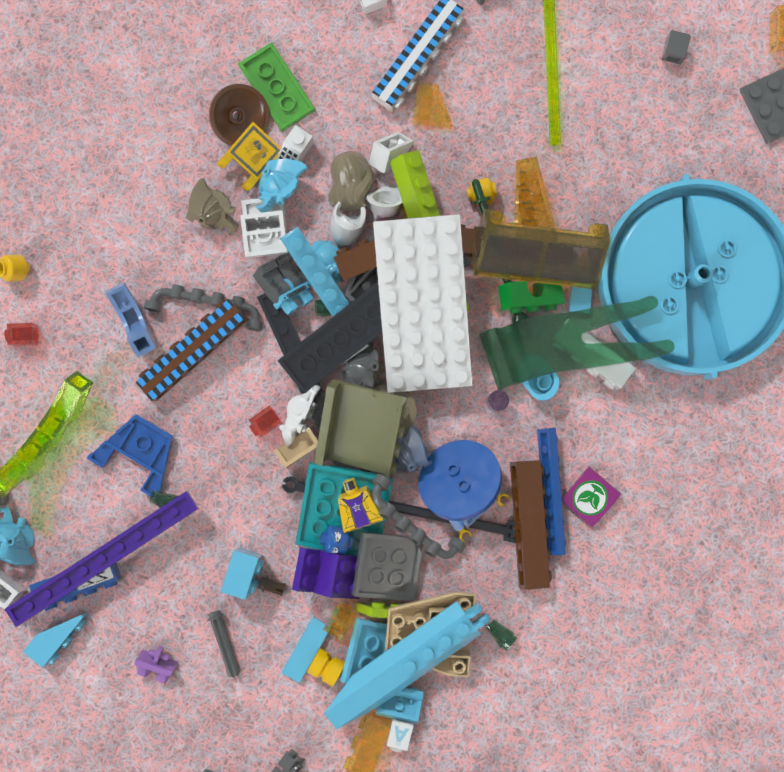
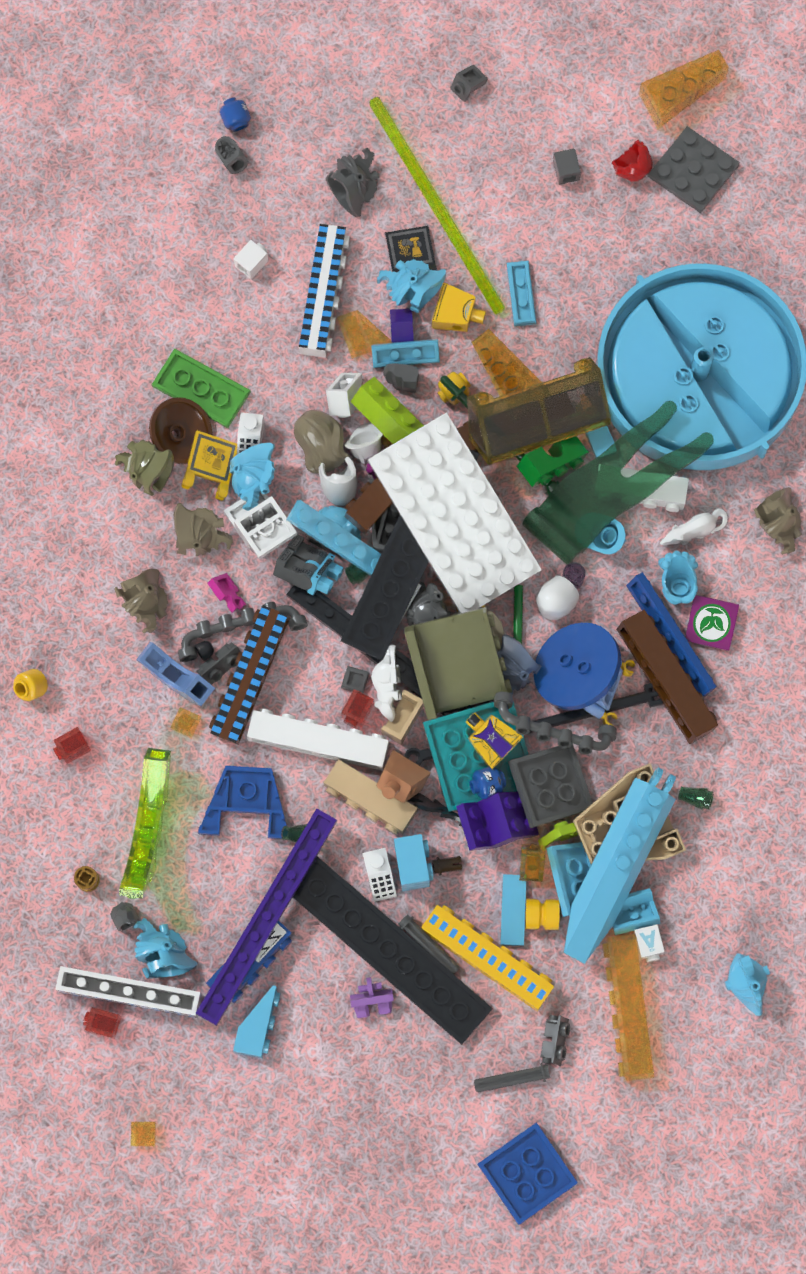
camera: 25 degrees left, 10 degrees down
none -> dark tan helmet [114,569,168,633]
none -> olive helmet [115,440,174,496]
none -> clear yellow plate [170,707,201,738]
none -> black hinge [194,641,214,661]
none -> dark grey hinge [196,642,240,685]
none -> dark pink plate [207,573,246,613]
none -> white brick [247,709,389,771]
none -> black plate [293,856,493,1045]
none -> tan brick [323,759,418,835]
none -> dark grey tile [341,666,370,695]
none -> white slope [363,848,397,902]
none -> medium azure tile [371,339,440,368]
none -> nougat torso [376,750,431,803]
none -> medium azure helmet [377,259,446,313]
none -> dark grey rock [383,363,419,393]
none -> black flag [385,226,437,272]
none -> dark purple slope [390,308,414,343]
none -> black piece [409,793,462,827]
none -> yellow brick [421,905,554,1012]
none -> yellow torso [432,283,486,332]
none -> medium azure tile [507,261,536,327]
none -> green bar [513,585,523,644]
none -> white piece [536,575,579,621]
none -> red hair [612,140,653,182]
none -> medium azure hair [658,550,698,605]
none -> white animal [660,508,728,546]
none -> dark tan helmet [754,487,802,555]

